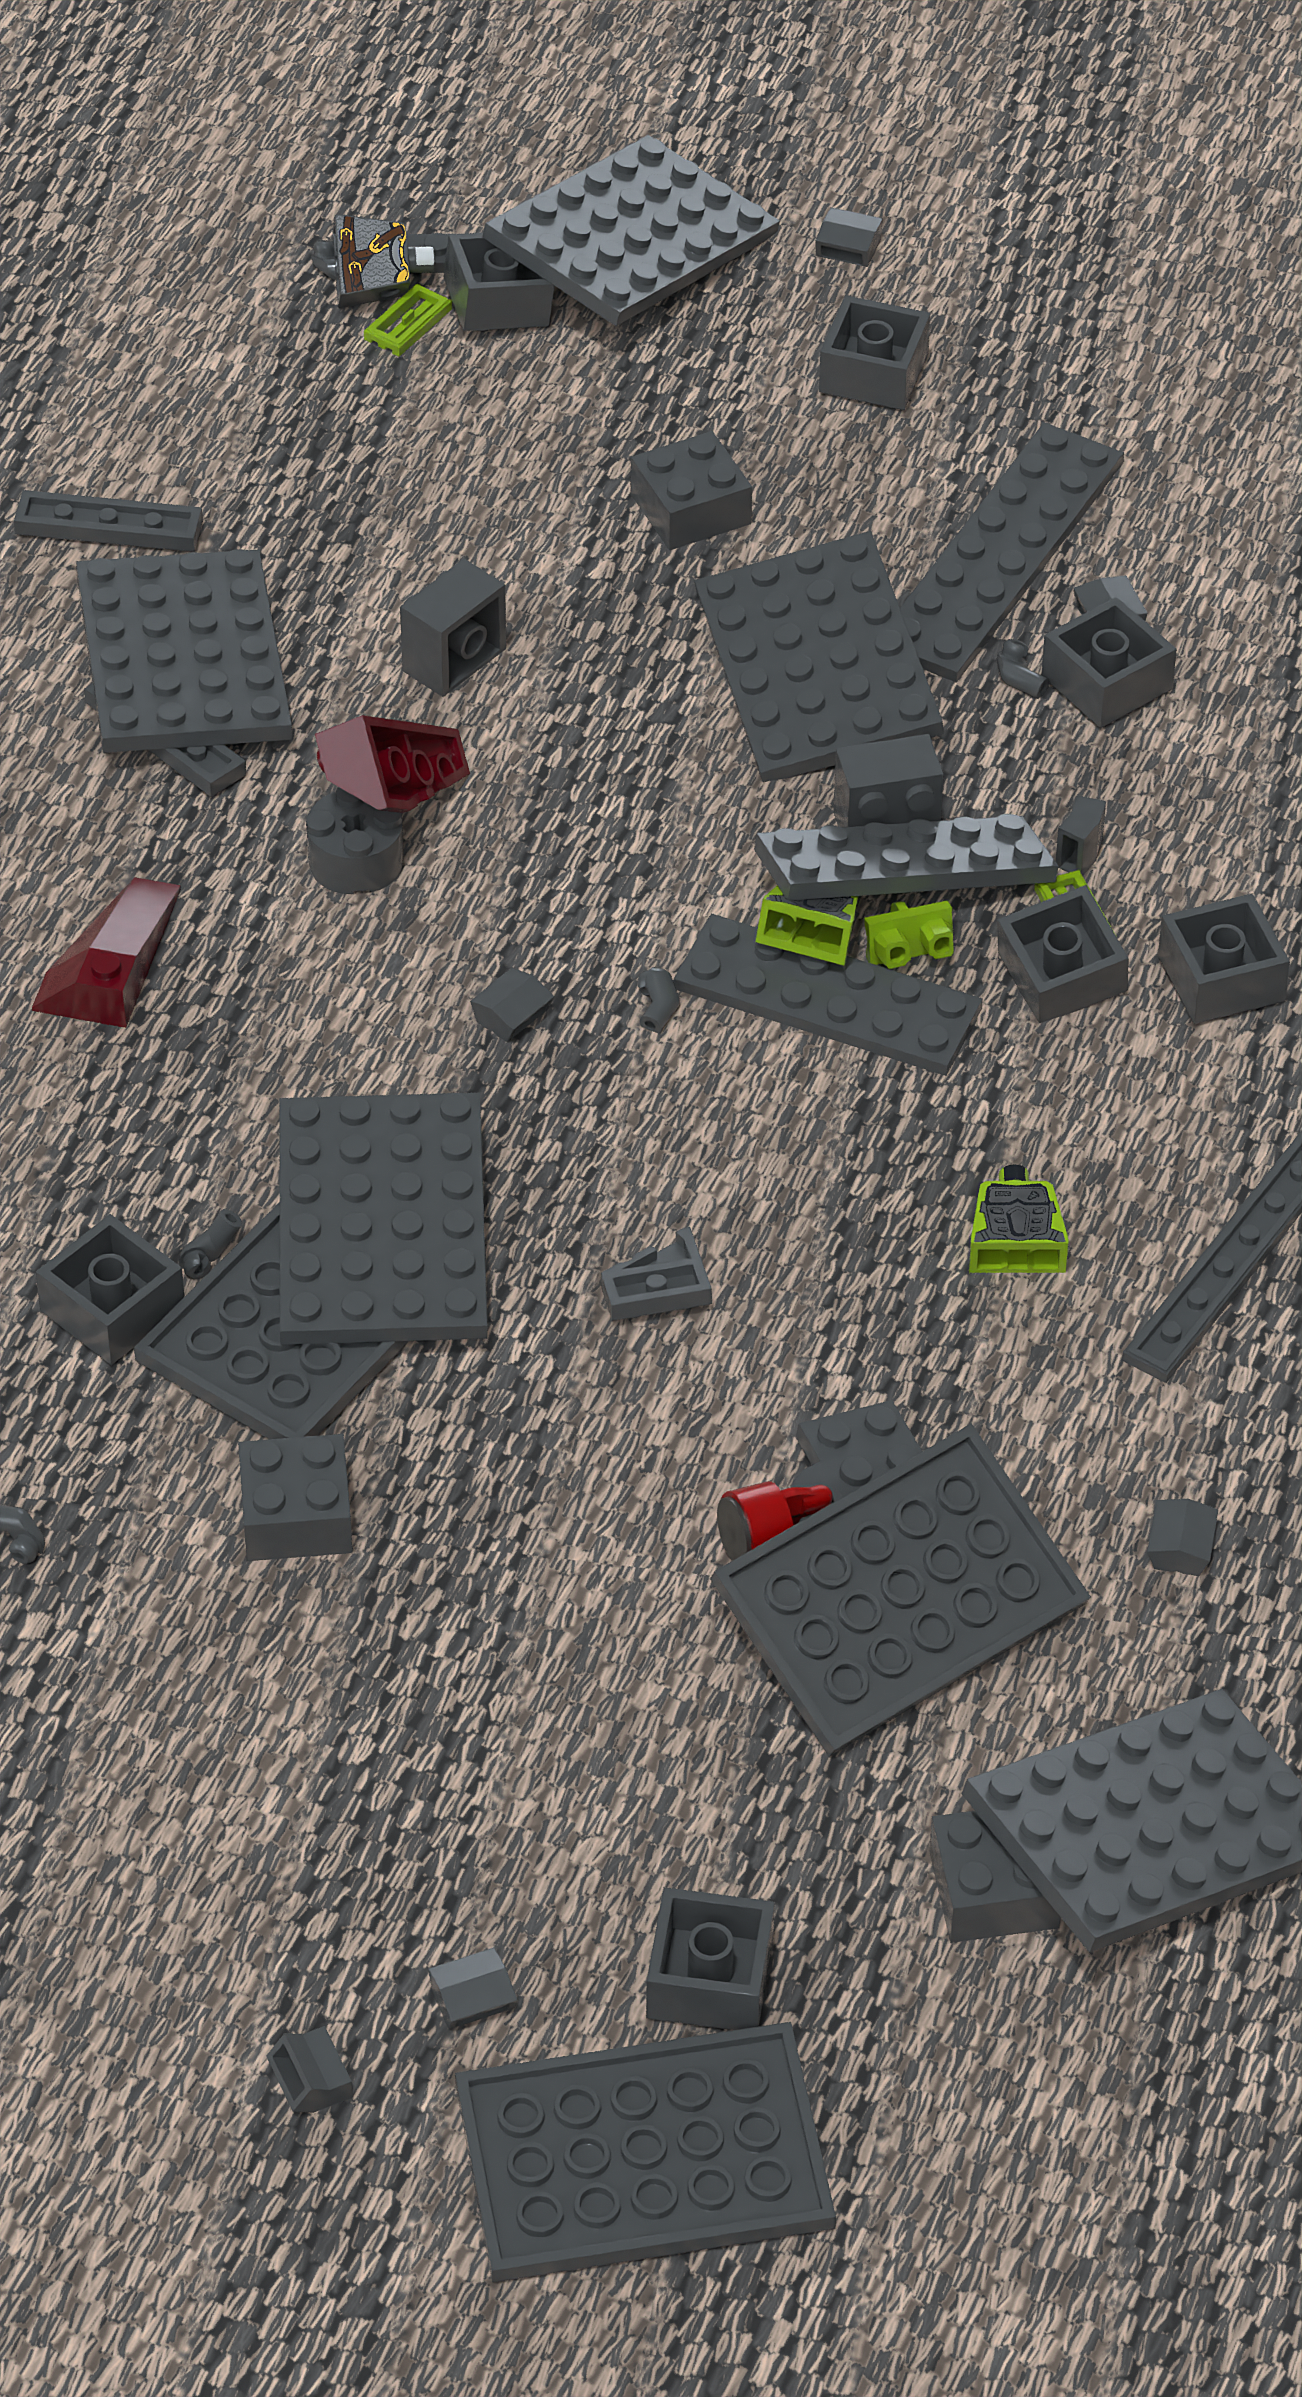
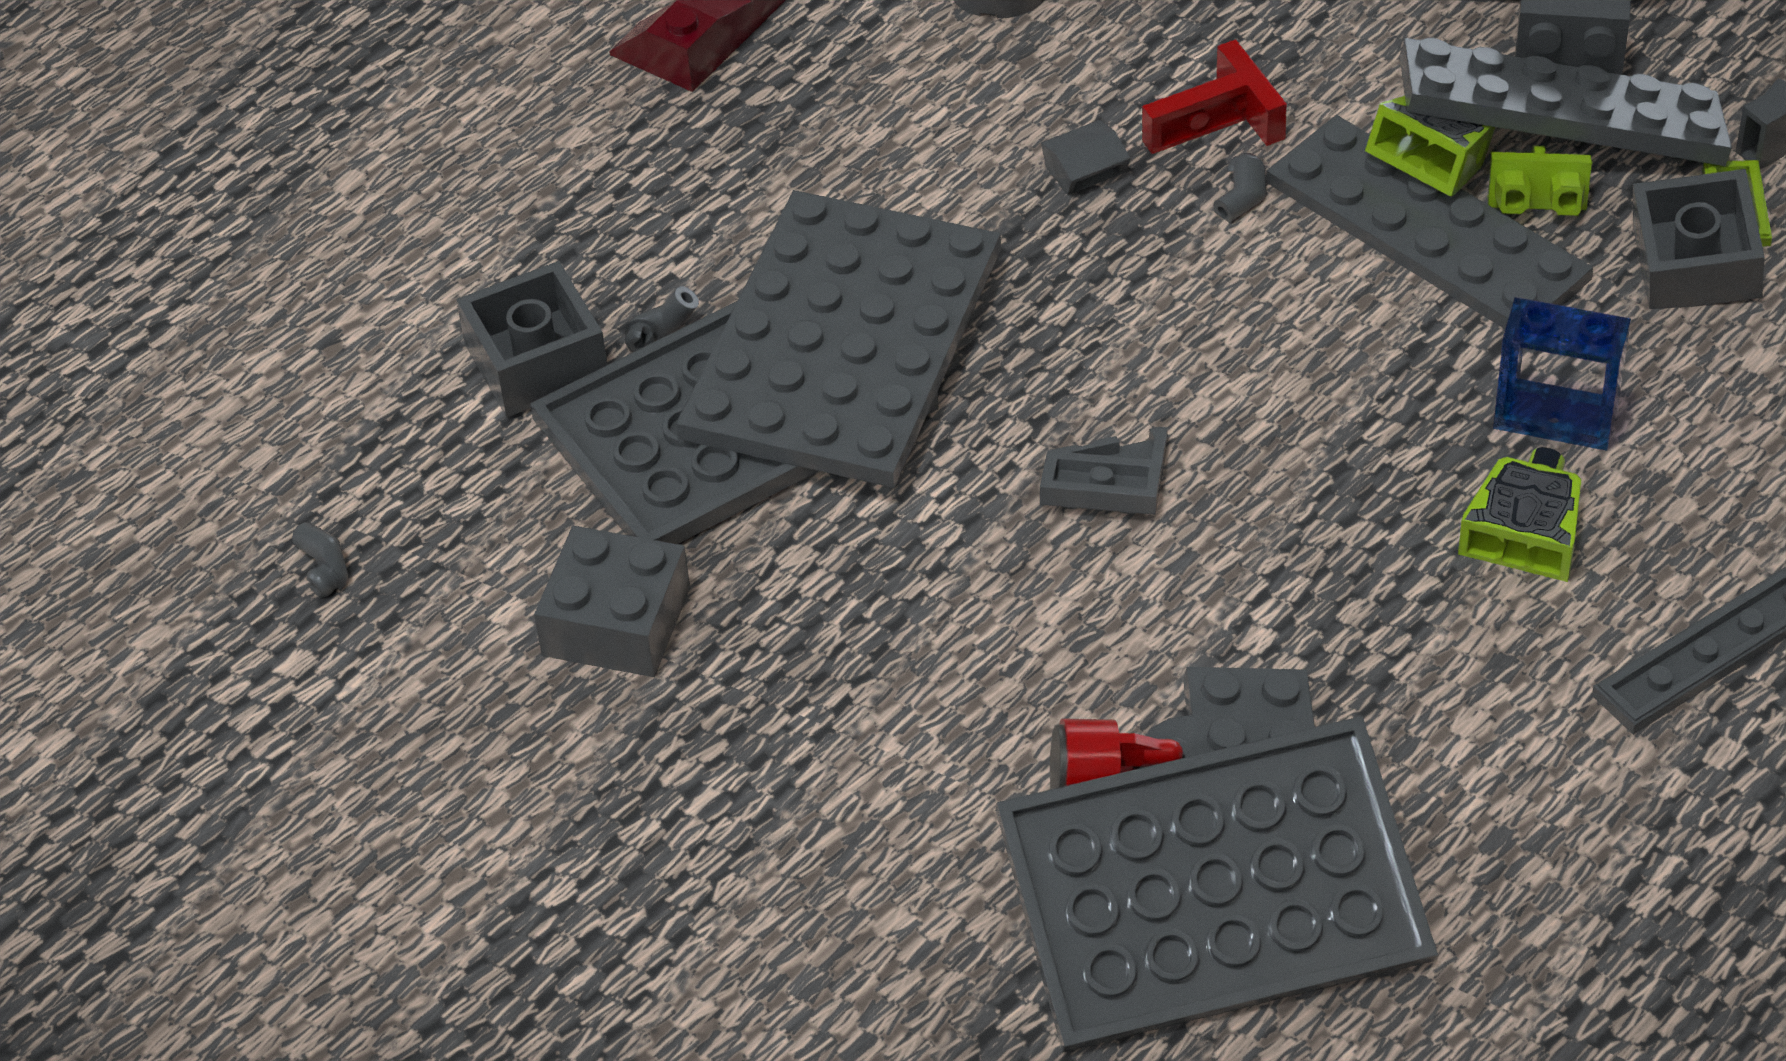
camera: 25 degrees right, 0 degrees up
dark grey piece [1147,1498,1218,1576] -> none
none -> red bracket [1142,39,1287,154]
none -> clear blue window [1493,297,1631,451]

